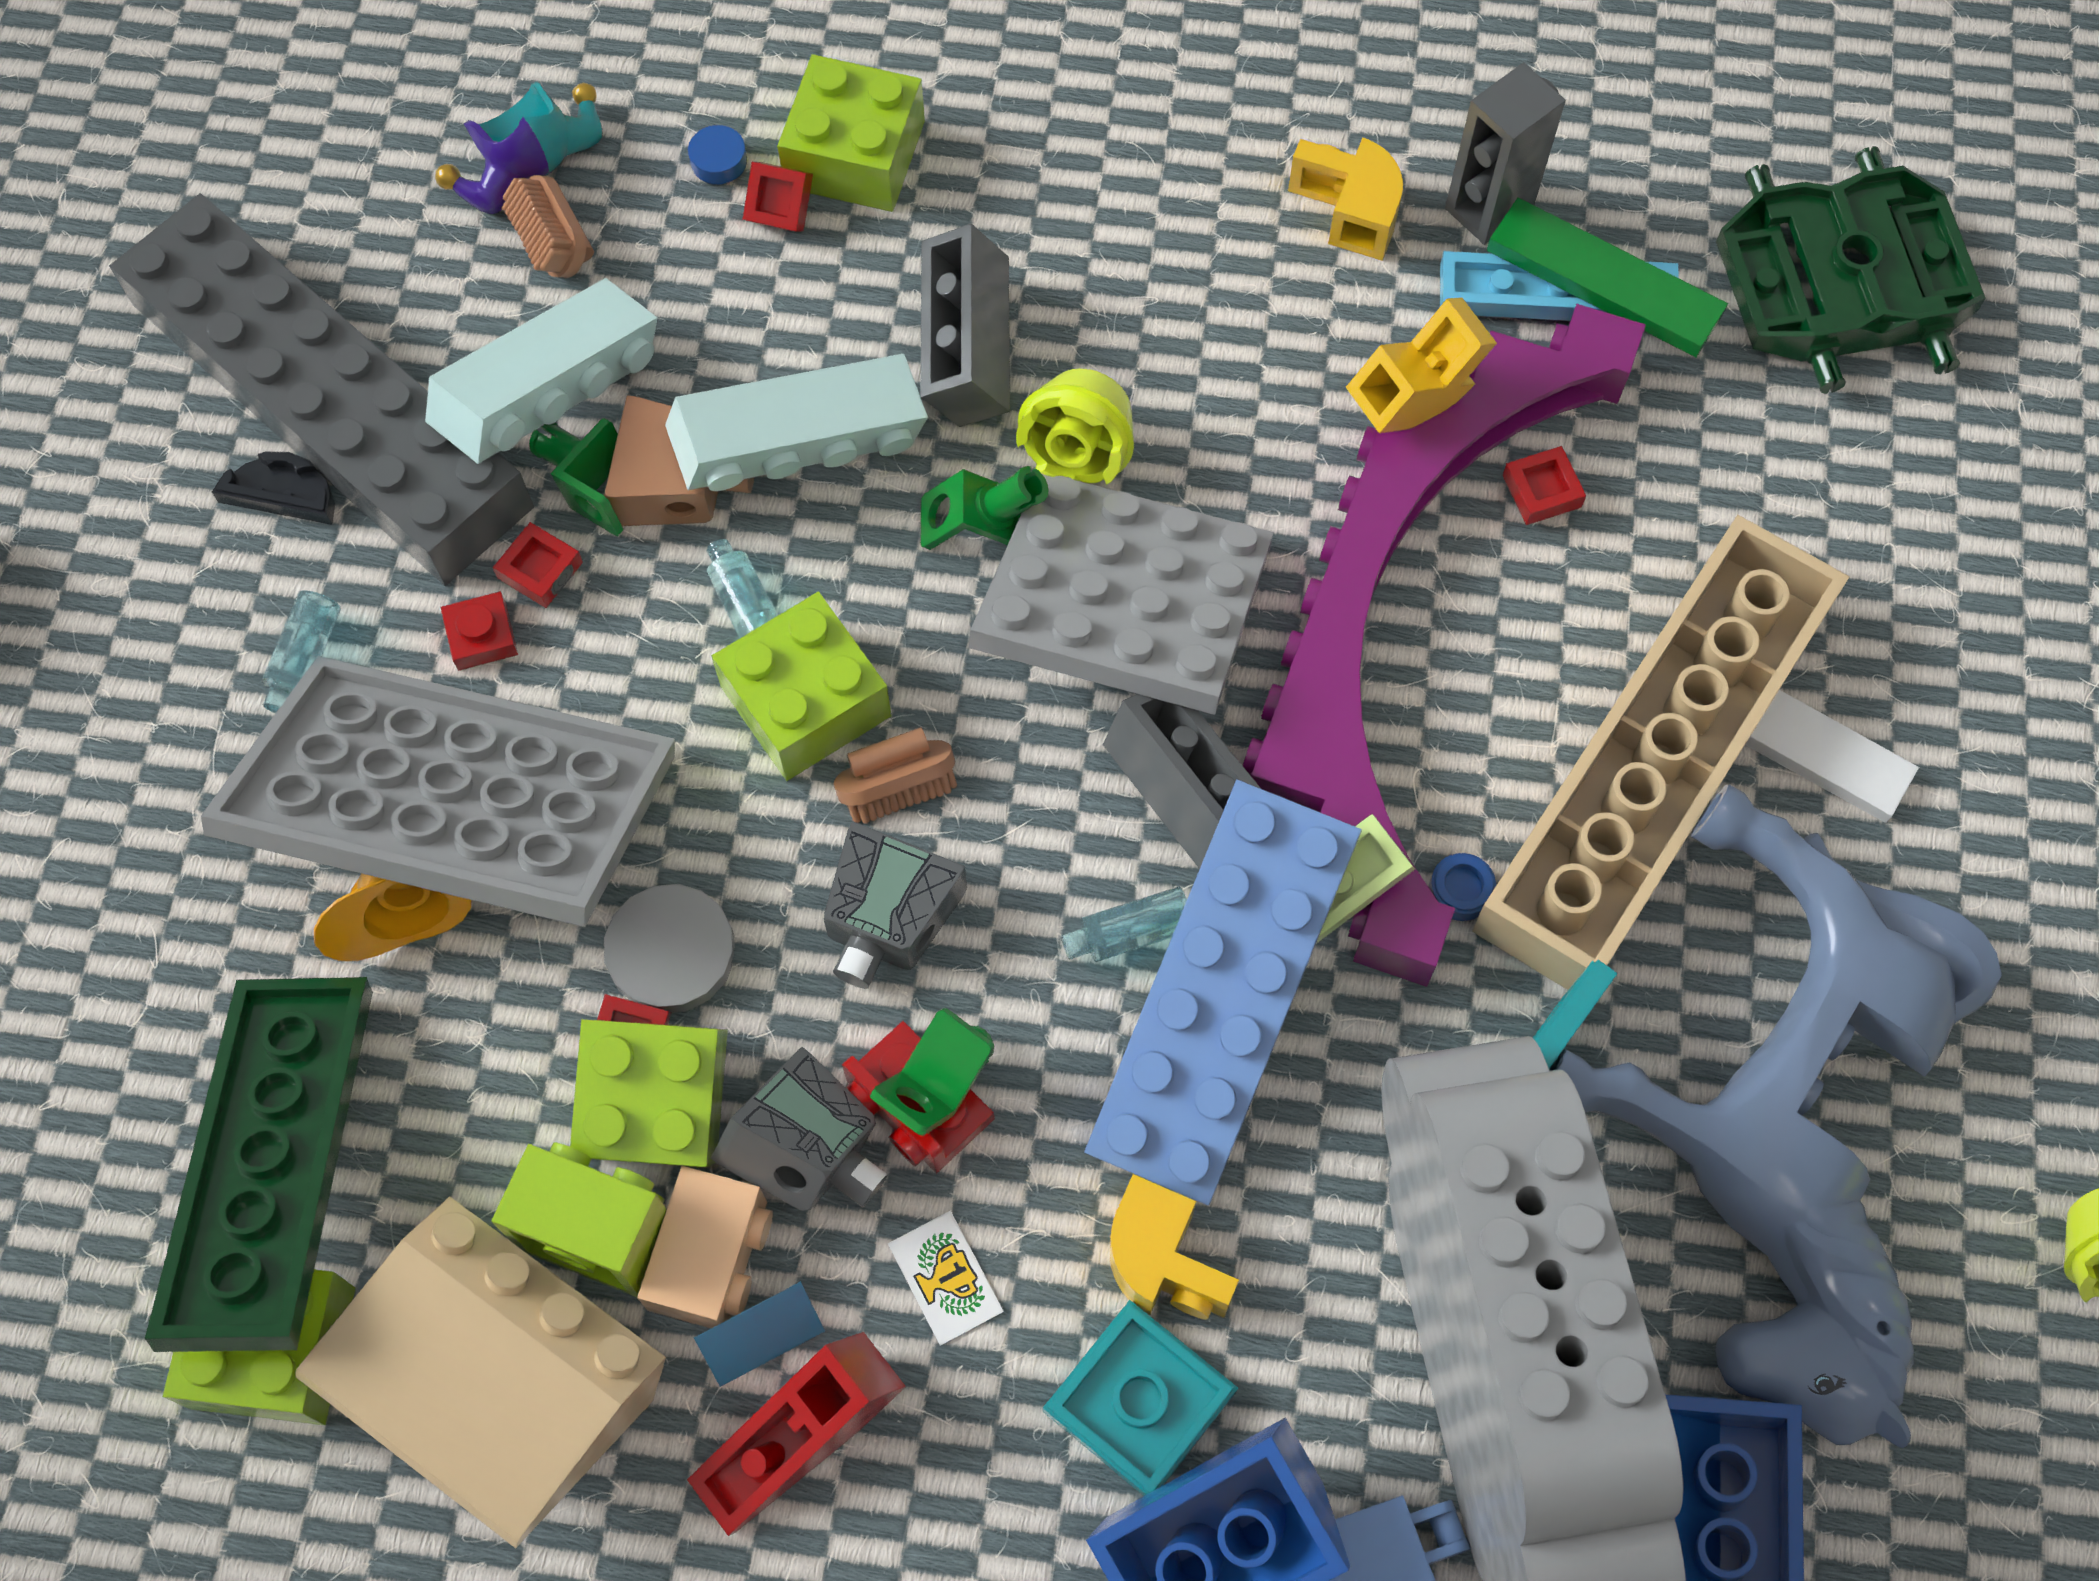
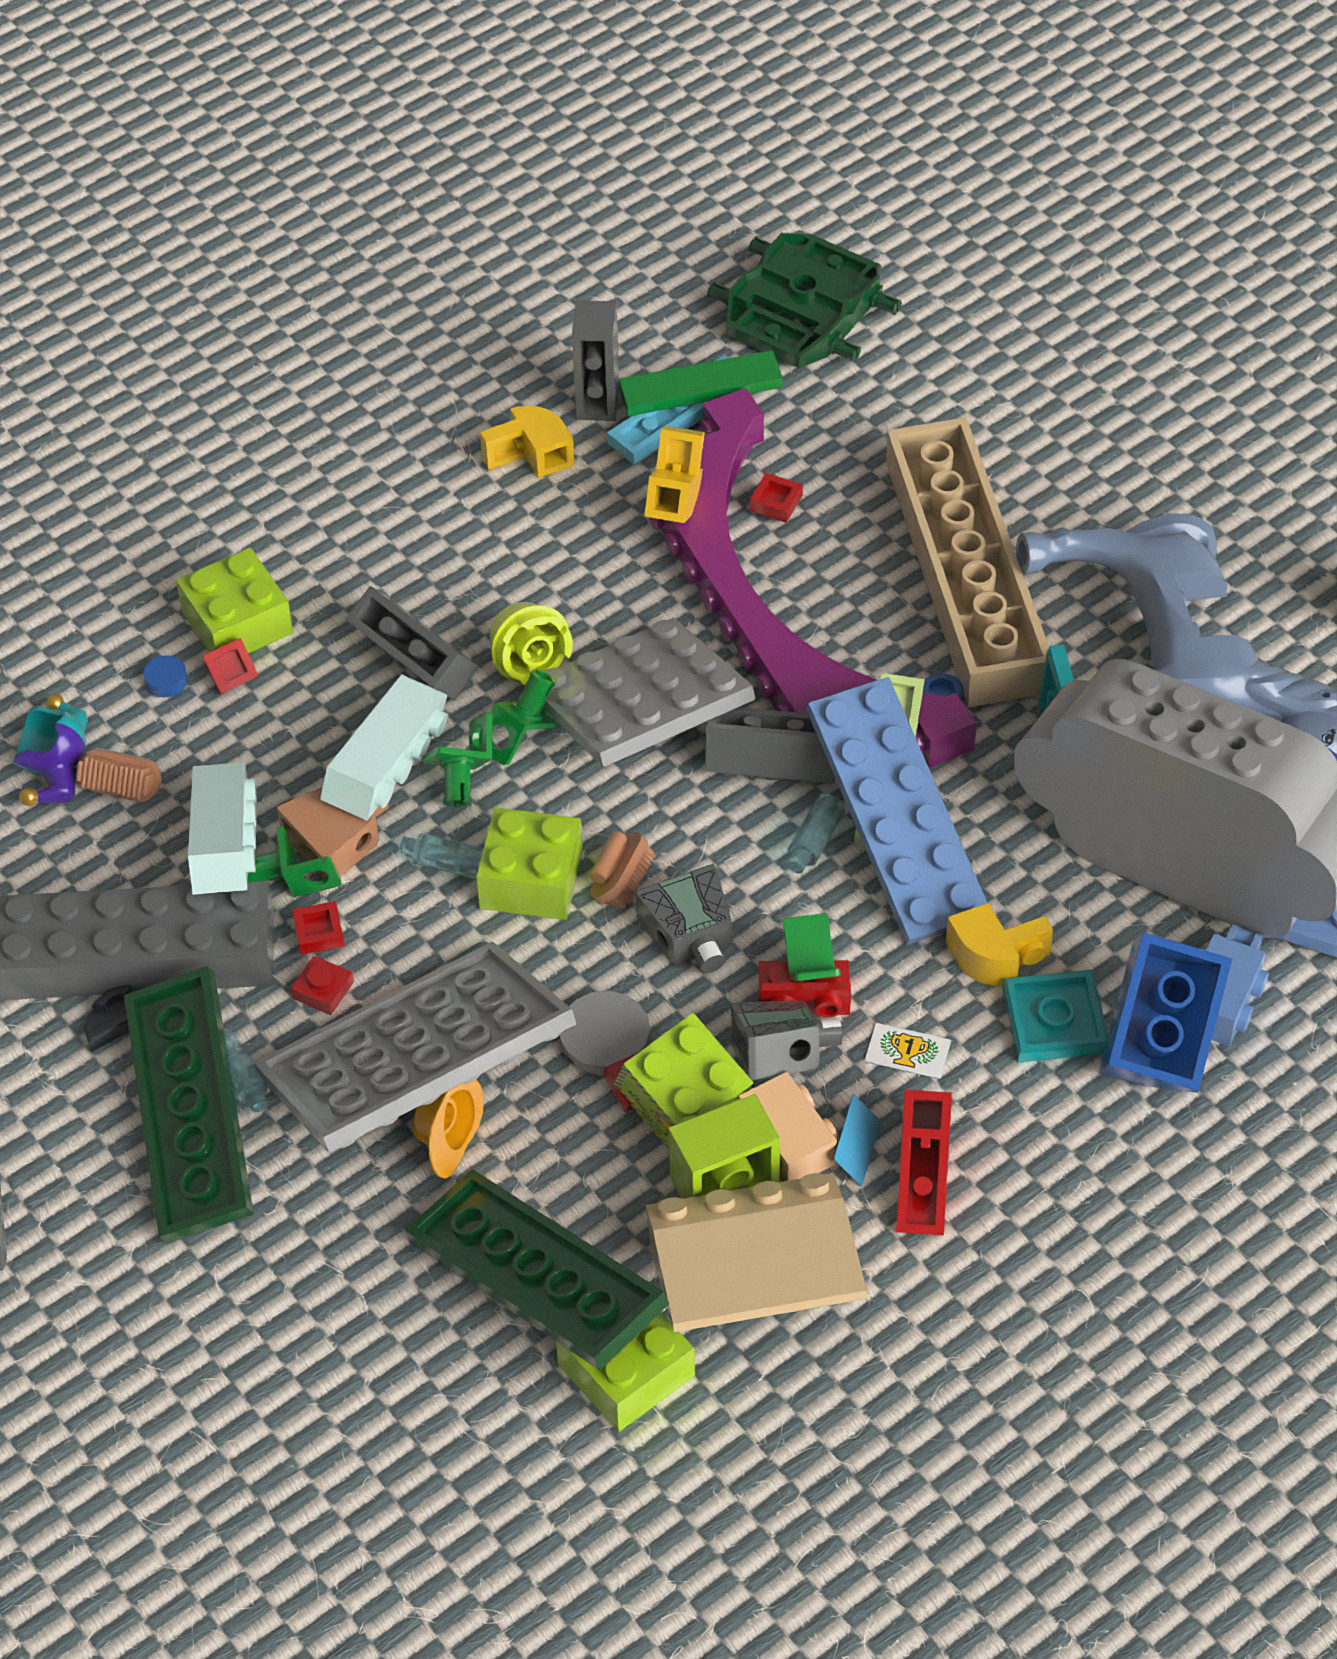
camera: 45 degrees left, 15 degrees down
white tile [1745,690,1919,823] -> none
none -> dark green plate [124,966,254,1244]
none -> green bracket [423,712,492,807]

